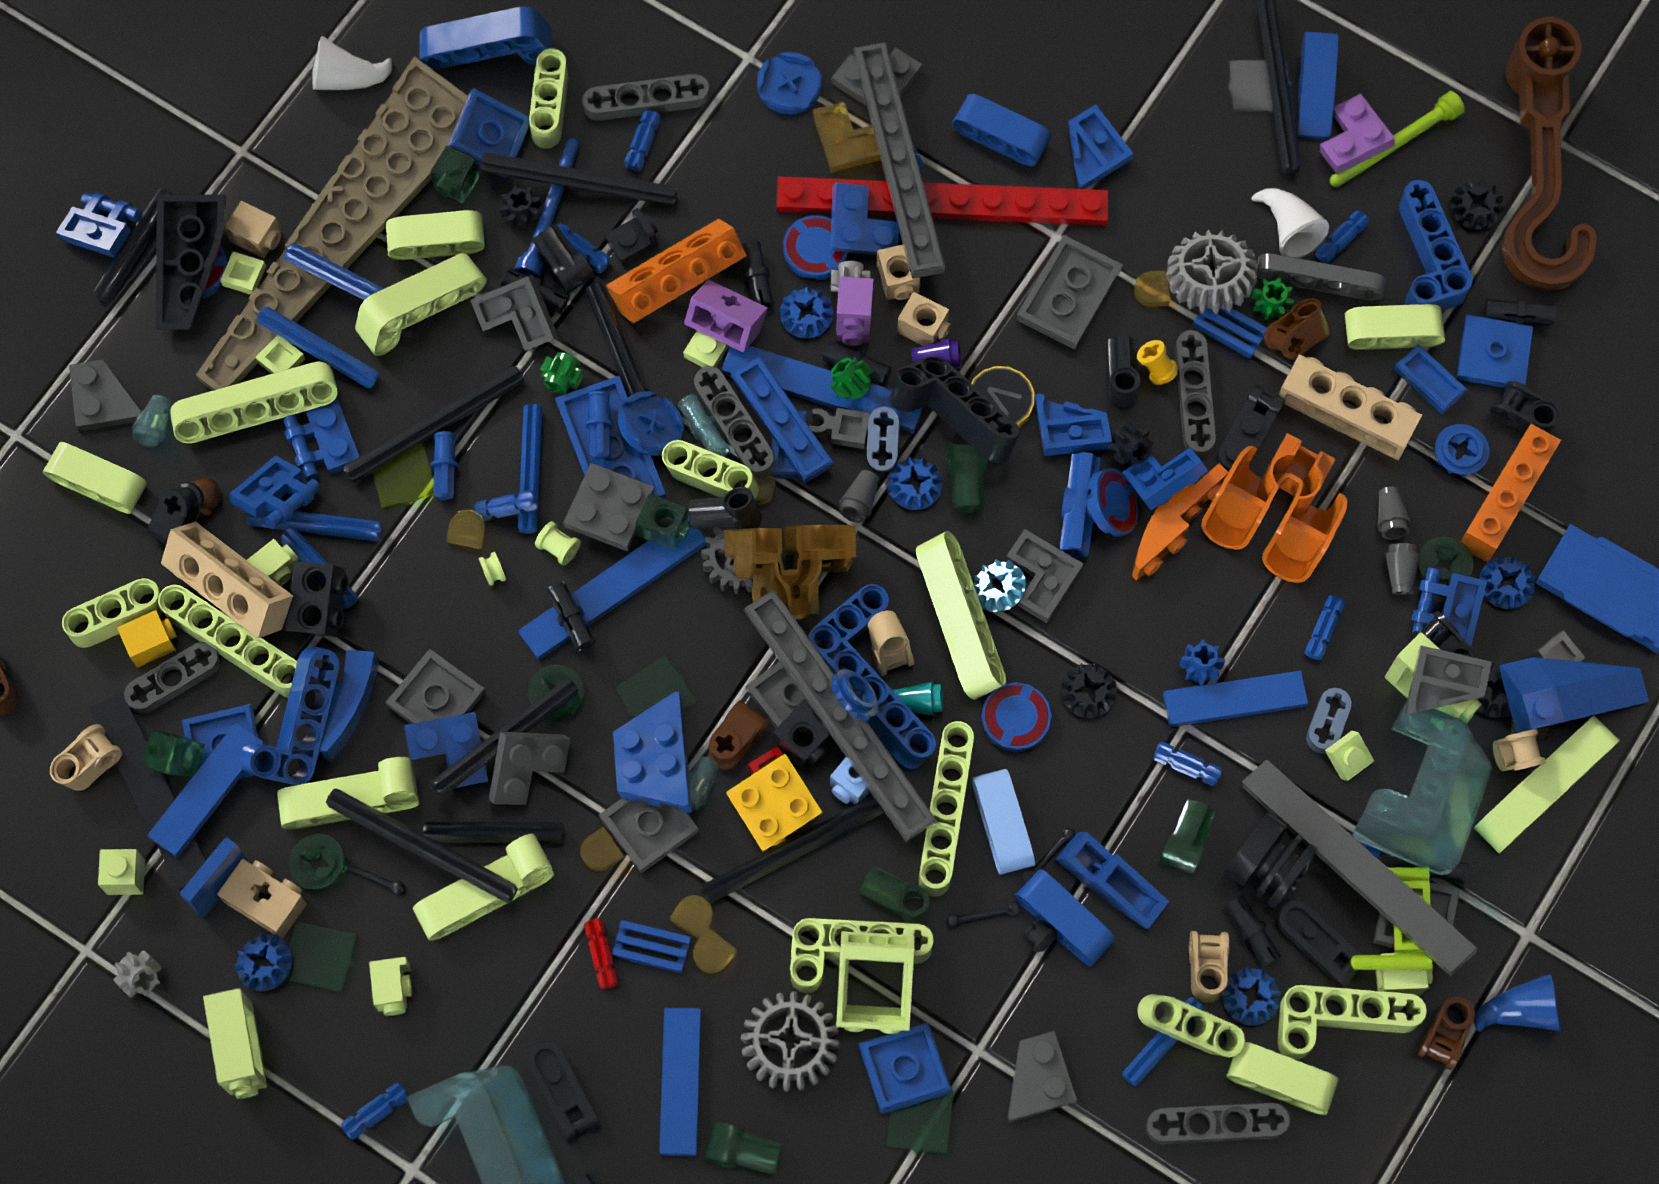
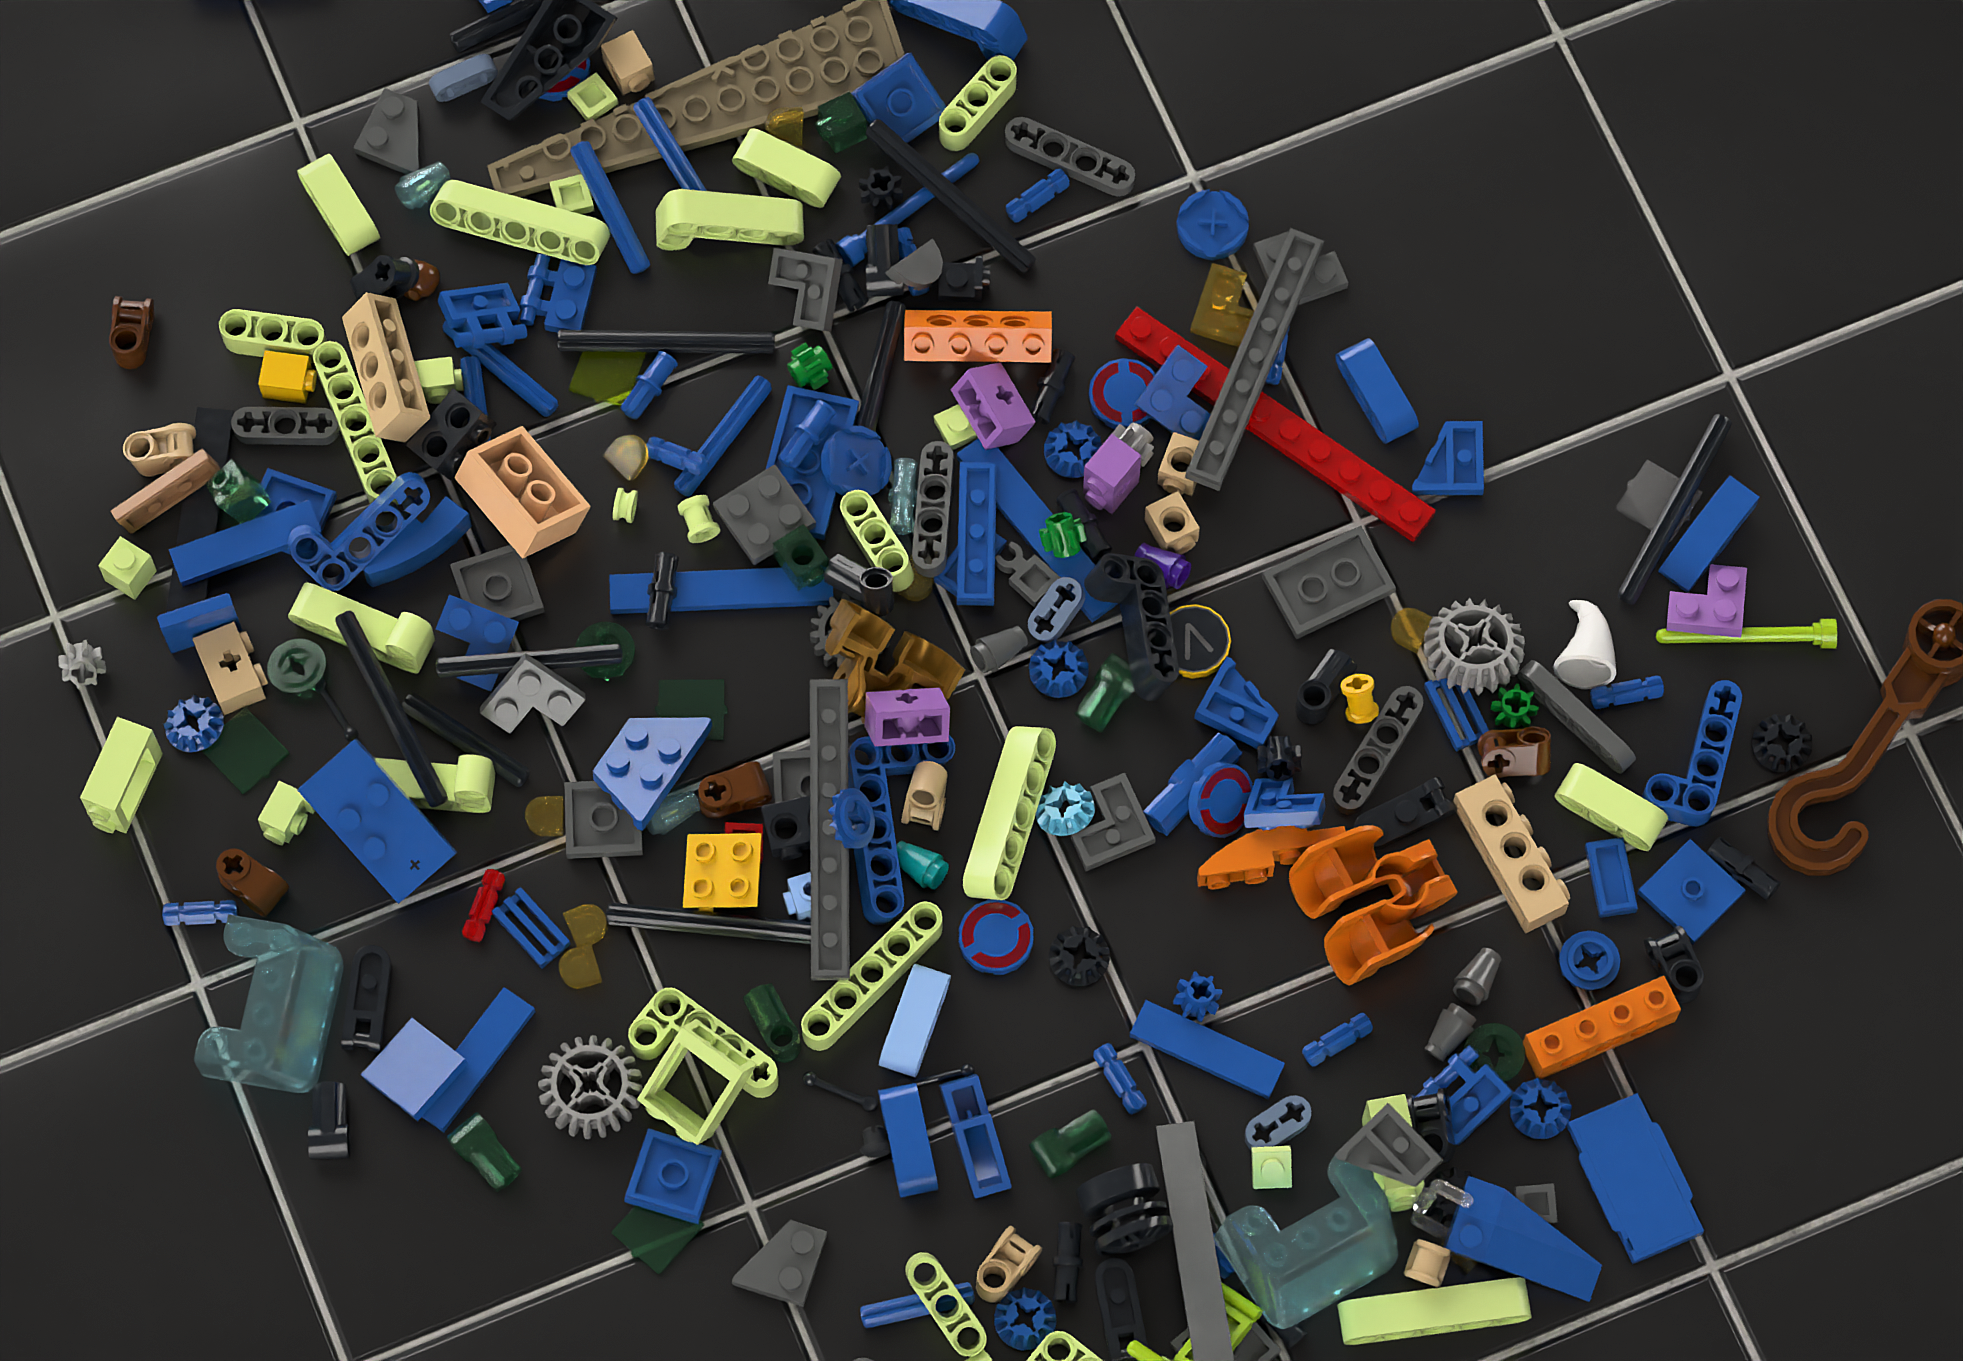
camera: 35 degrees right, 0 degrees up
none -> medium nougat tile [111,448,222,534]
none -> reddish brown piece [216,848,290,917]
none -> blue brick [297,739,457,904]
none -> tile [361,1018,469,1121]
none -> sand blue beam [429,54,498,102]
none -> light nougat brick [454,426,591,559]
none -> clear yellow tile [765,107,804,146]
none -> medium lavender brick [864,687,950,747]
none -> dark grey tile [885,238,943,291]
none -> clear piece [1410,1179,1474,1240]

